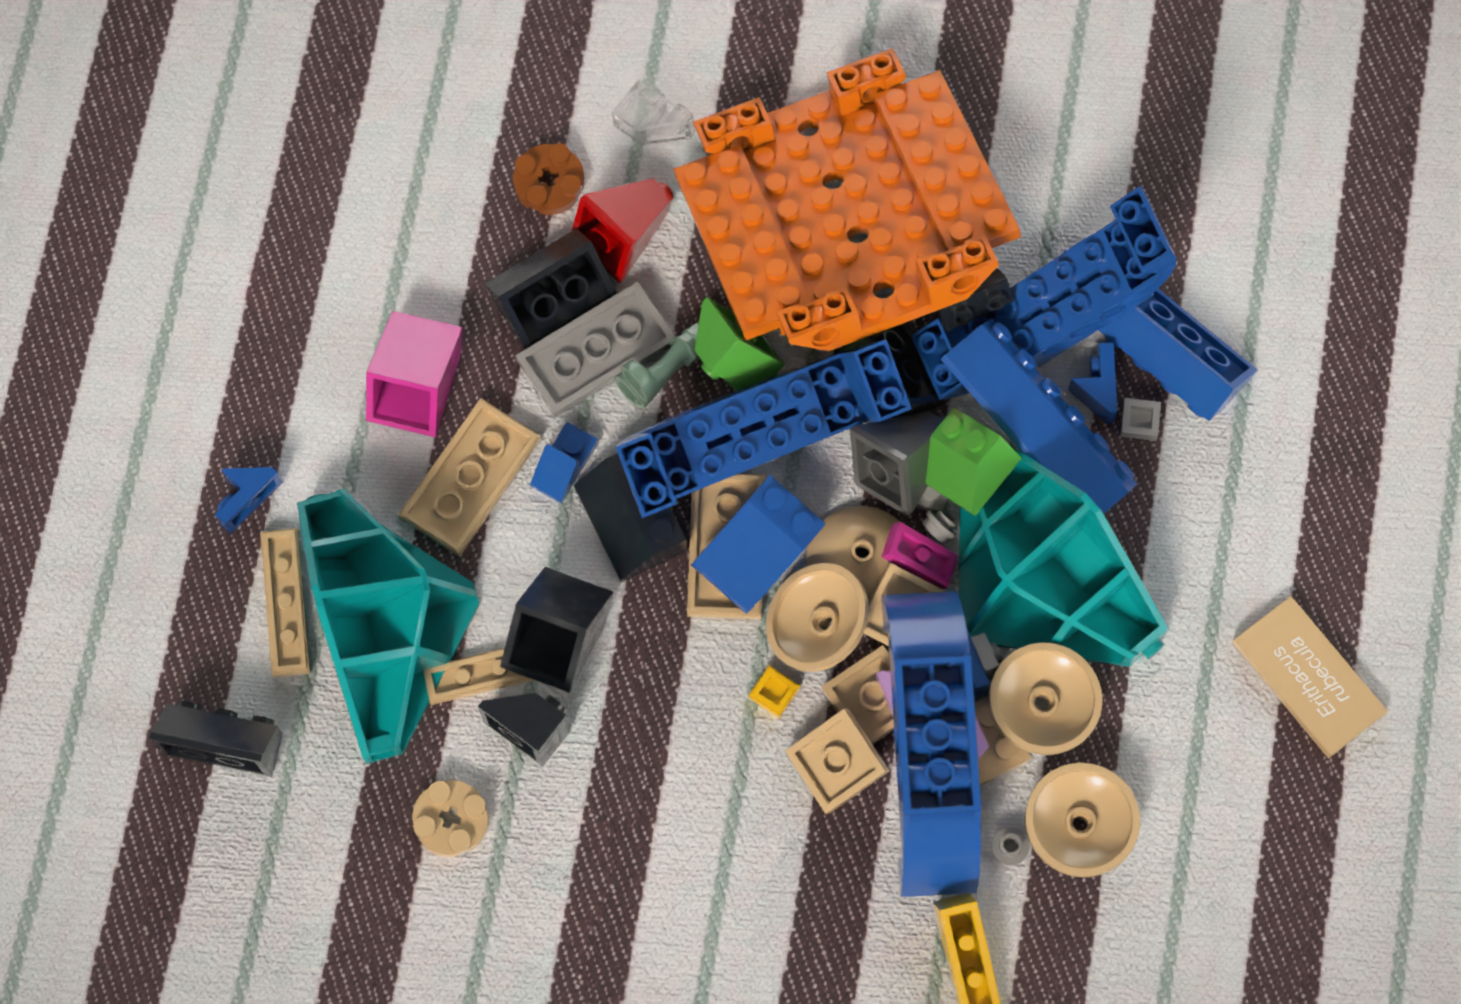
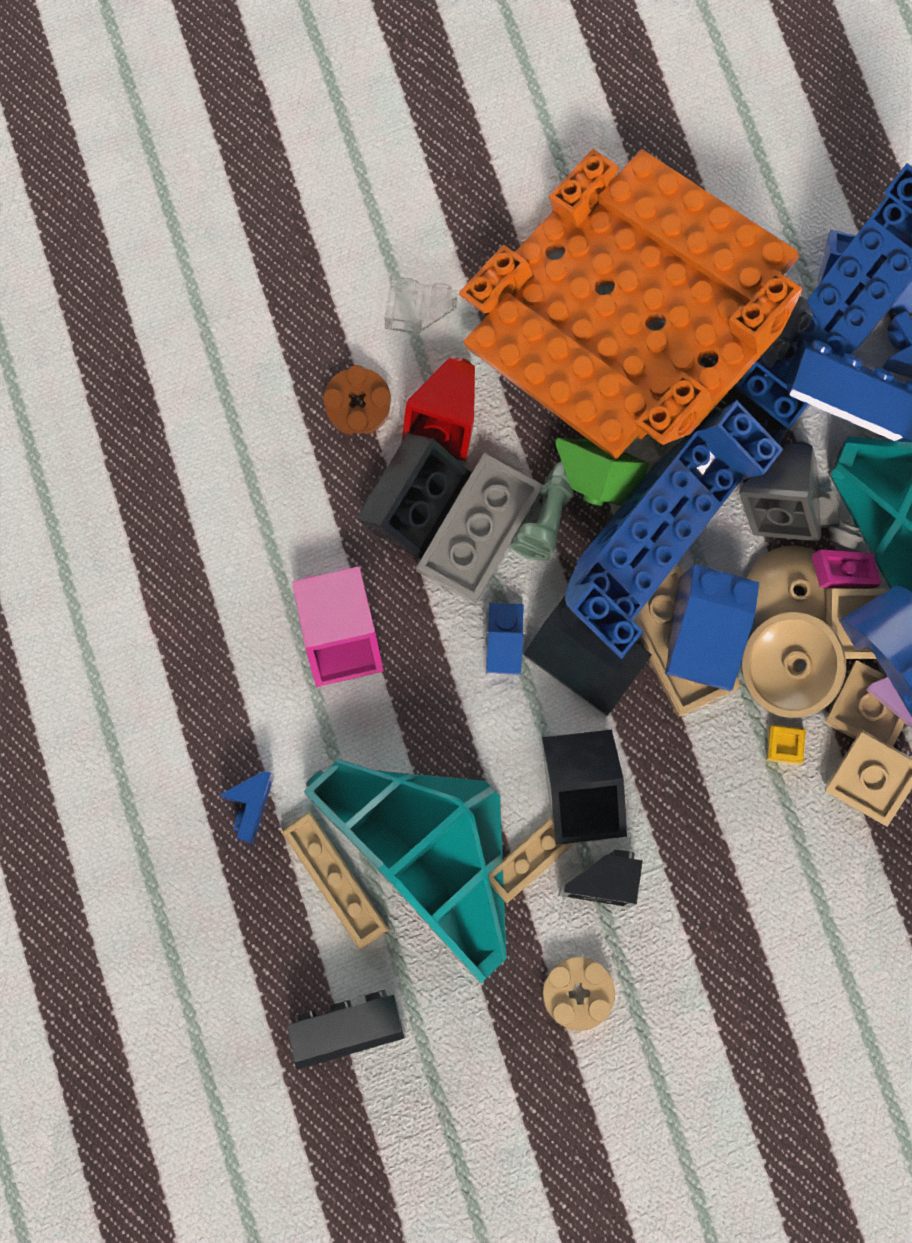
camera: 30 degrees left, 5 degrees up
tan tile [398,398,542,557] -> none
bright green slope [926,408,1022,516] -> none

